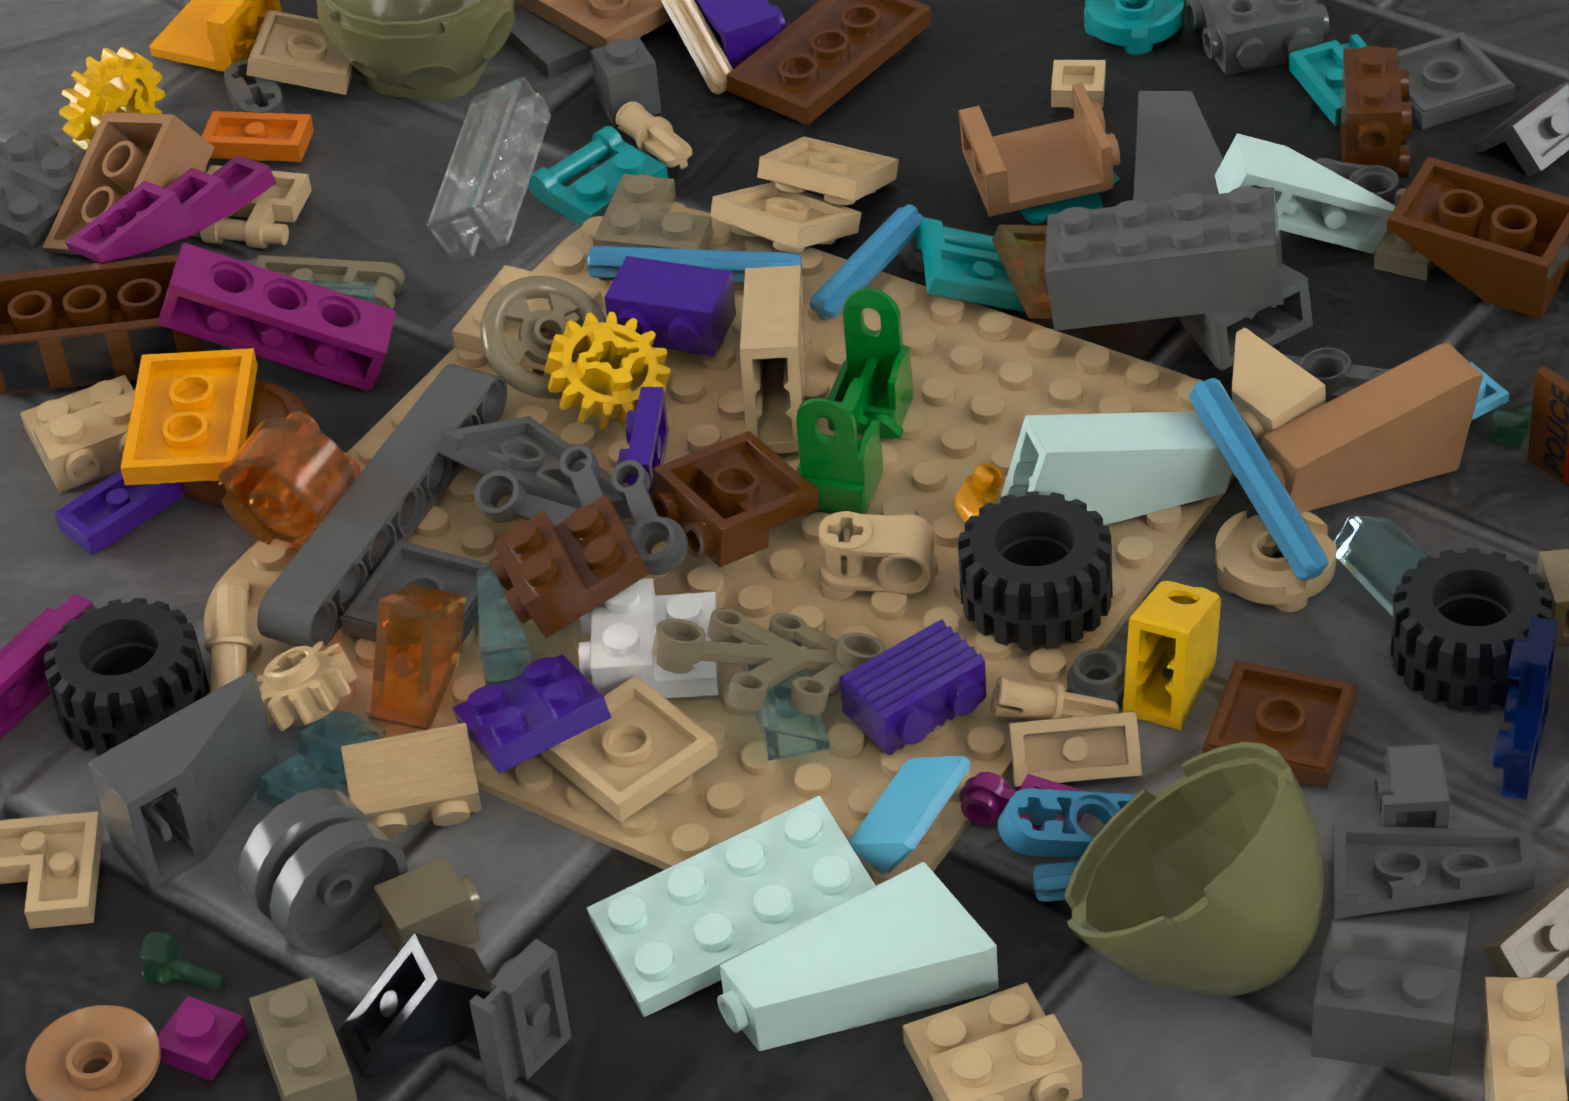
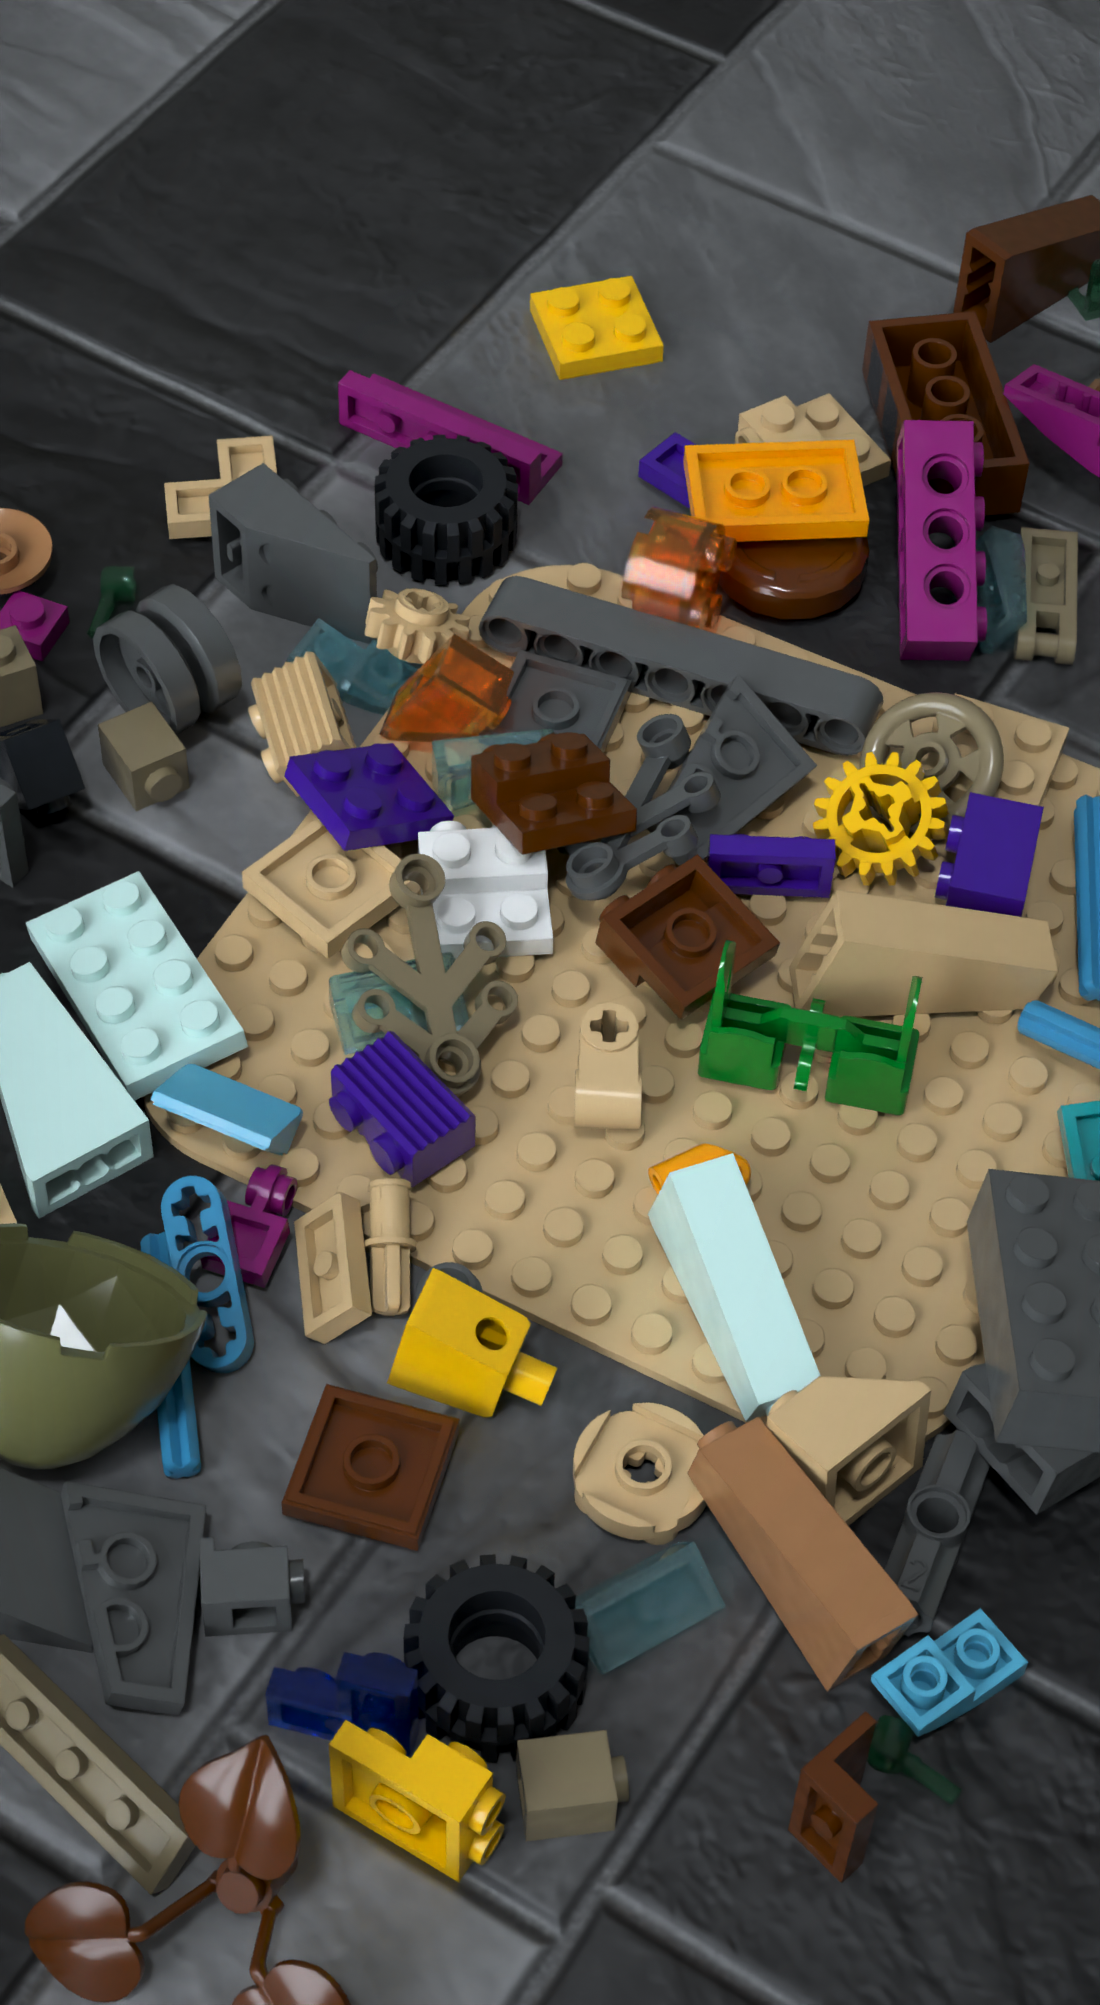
camera: 80 degrees right, 10 degrees up
tan axle [205,584,254,694] -> none
black tyre [958,491,1113,650] -> none
dark azure axle [1189,378,1329,581] -> none

